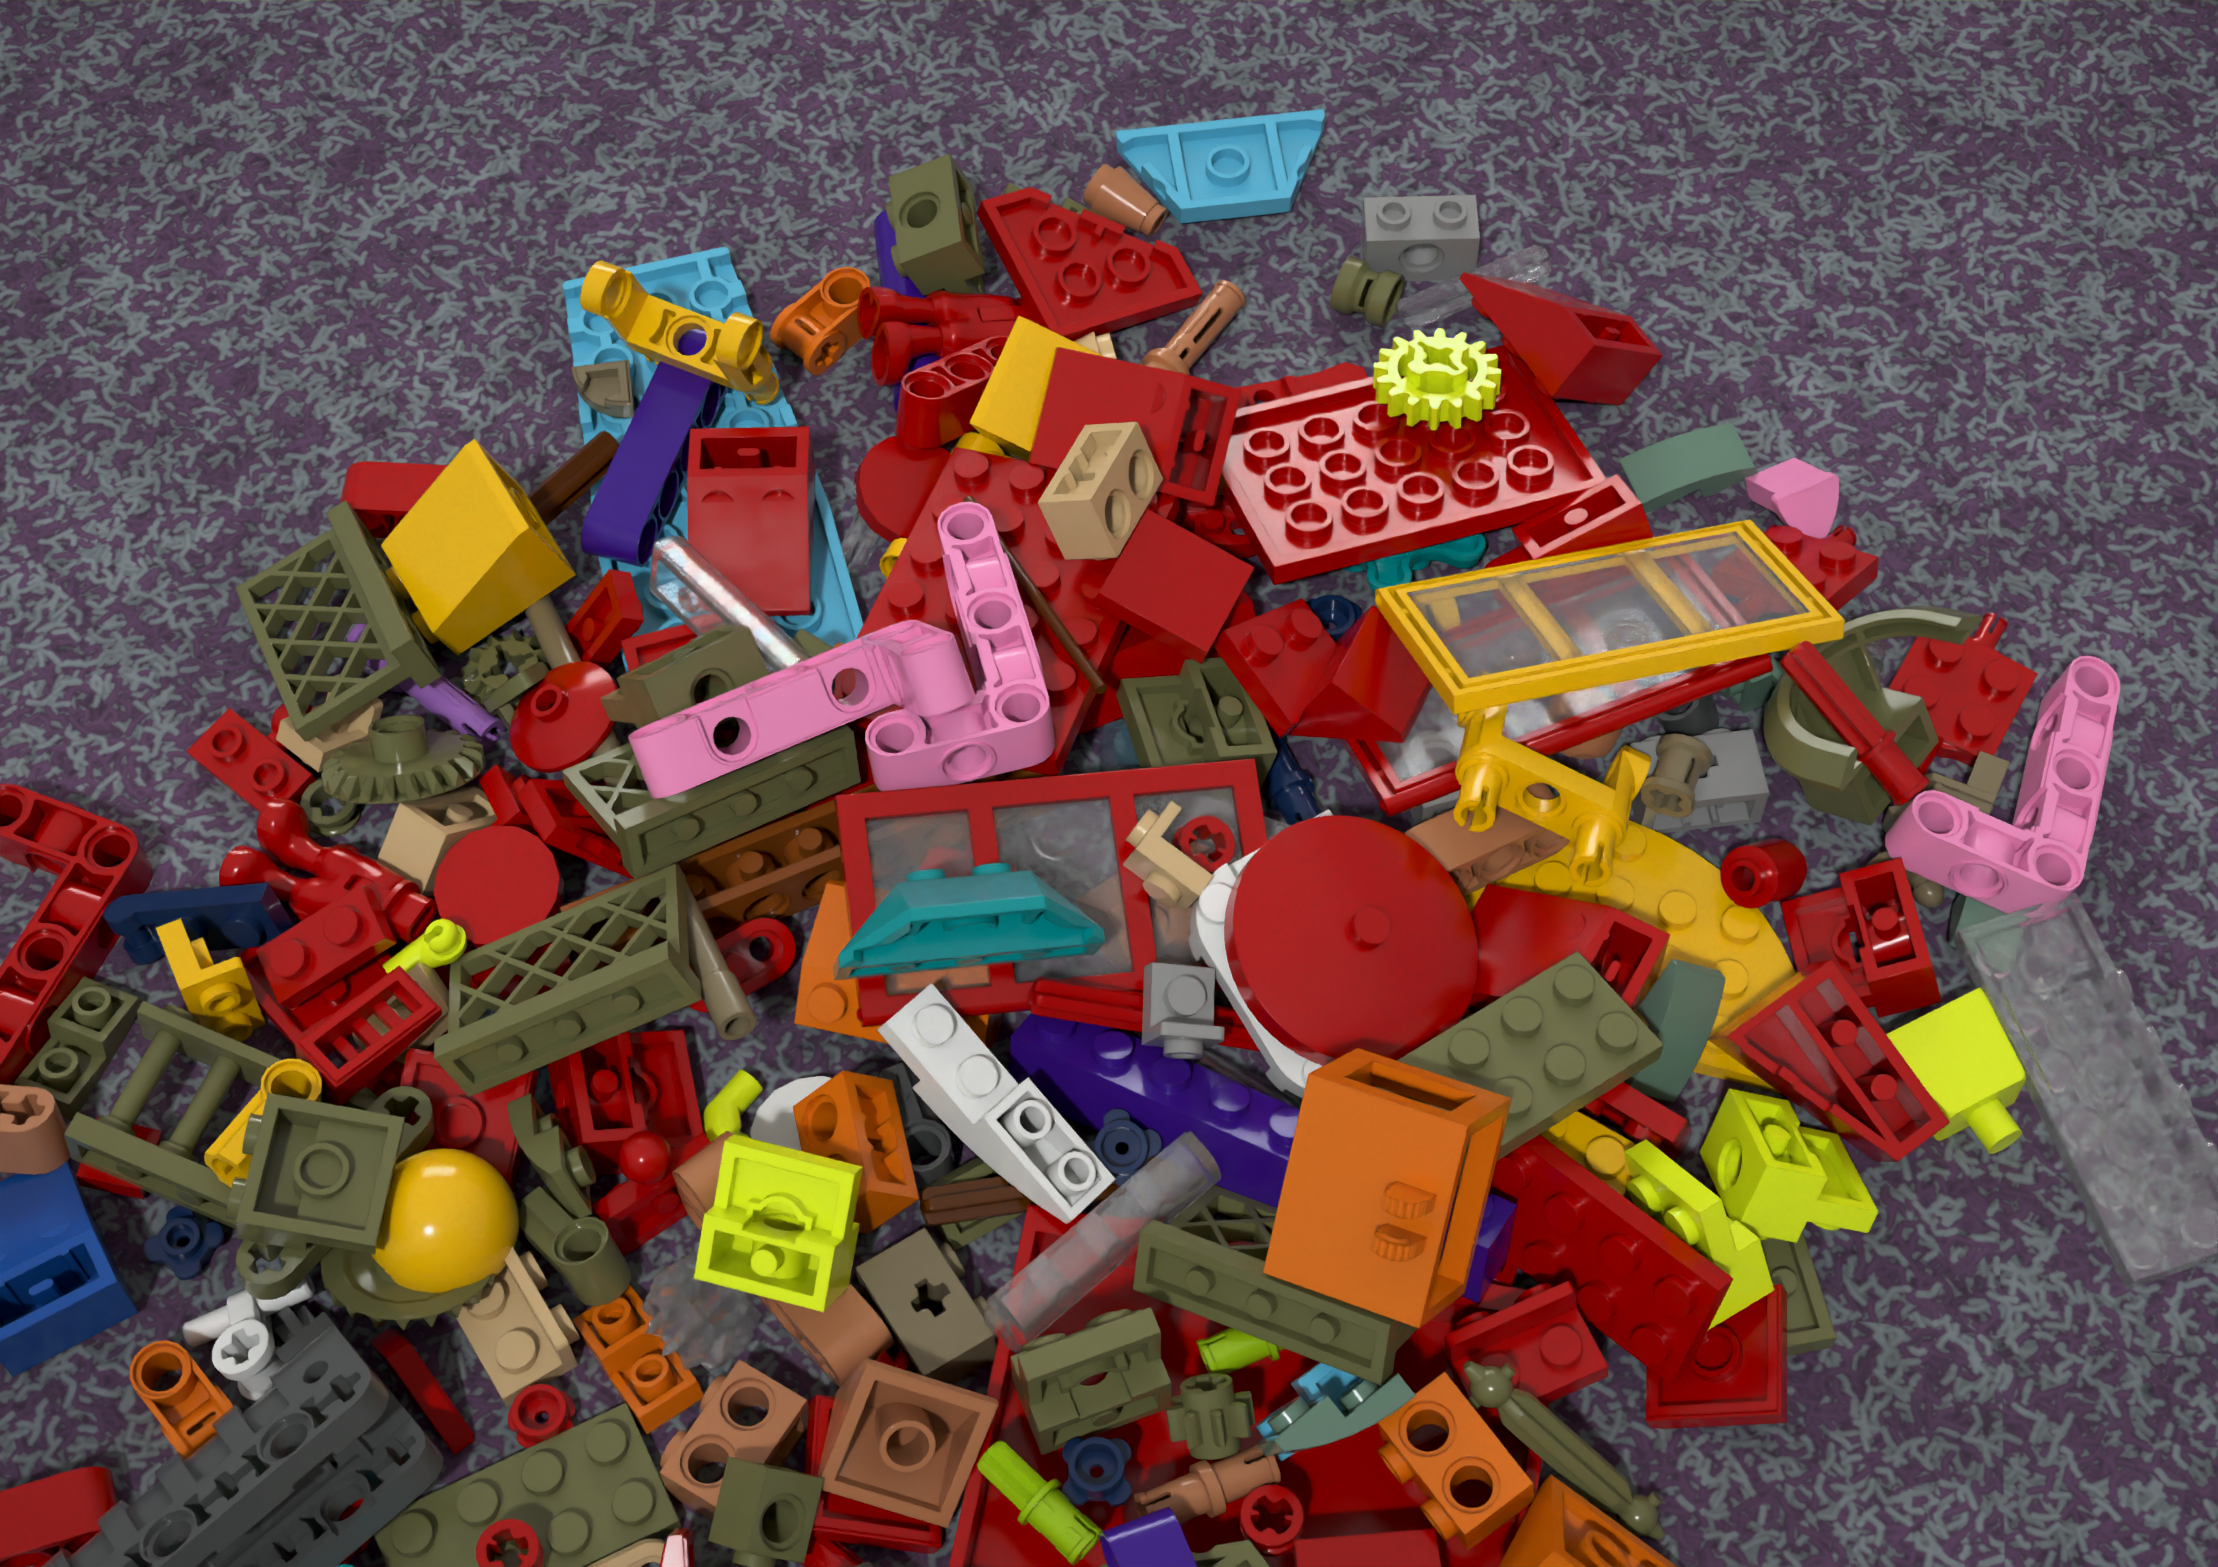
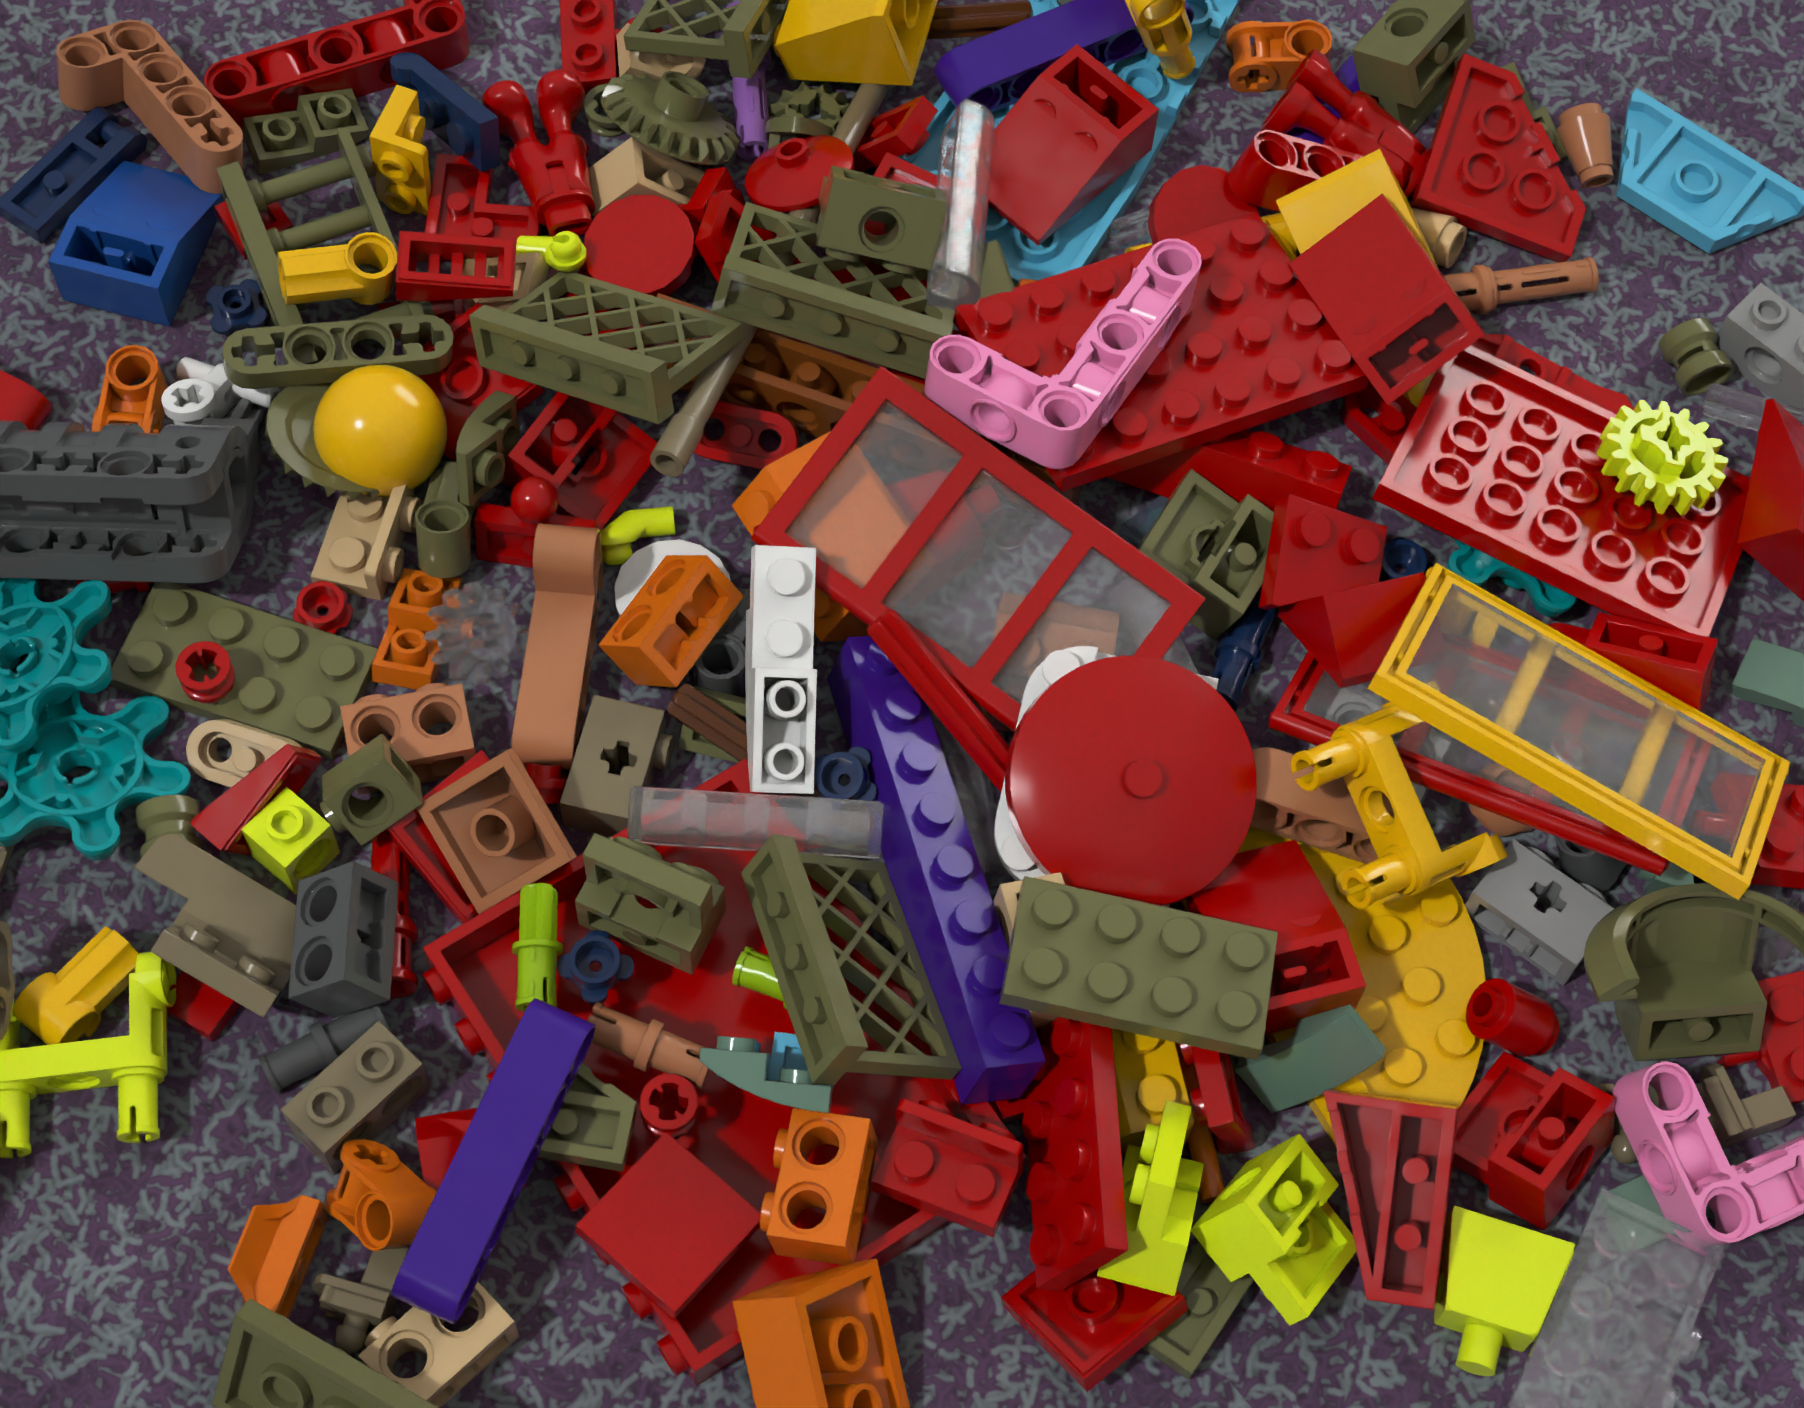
camera: 40 degrees right, 5 degrees up
olive plate [226,1093,405,1255] -> none
red plate [255,884,397,1009] -> none
red tile [370,1327,475,1455] -> none
bright pink beam [628,620,976,799] -> none
neon yellow brick [694,1134,863,1313] -> none
teal wedge [833,863,1105,981] -> none
reddish brown piece [963,496,1107,694] -> none
tan brick [1038,422,1163,560] -> none
red tile [1093,508,1255,664] -> none
tan bracket [1123,800,1214,911] -> none
light grey bracket [1142,962,1225,1059] -> none
olive gear [1166,1373,1256,1460] -> none
red bush [1171,815,1235,874] -> none
orange piece [1263,1048,1512,1329] -> none
olive wheel [1463,1361,1665,1540] -> none
dark tan bush [1640,733,1713,818] -> none
red axle [1780,640,1929,806] -> none

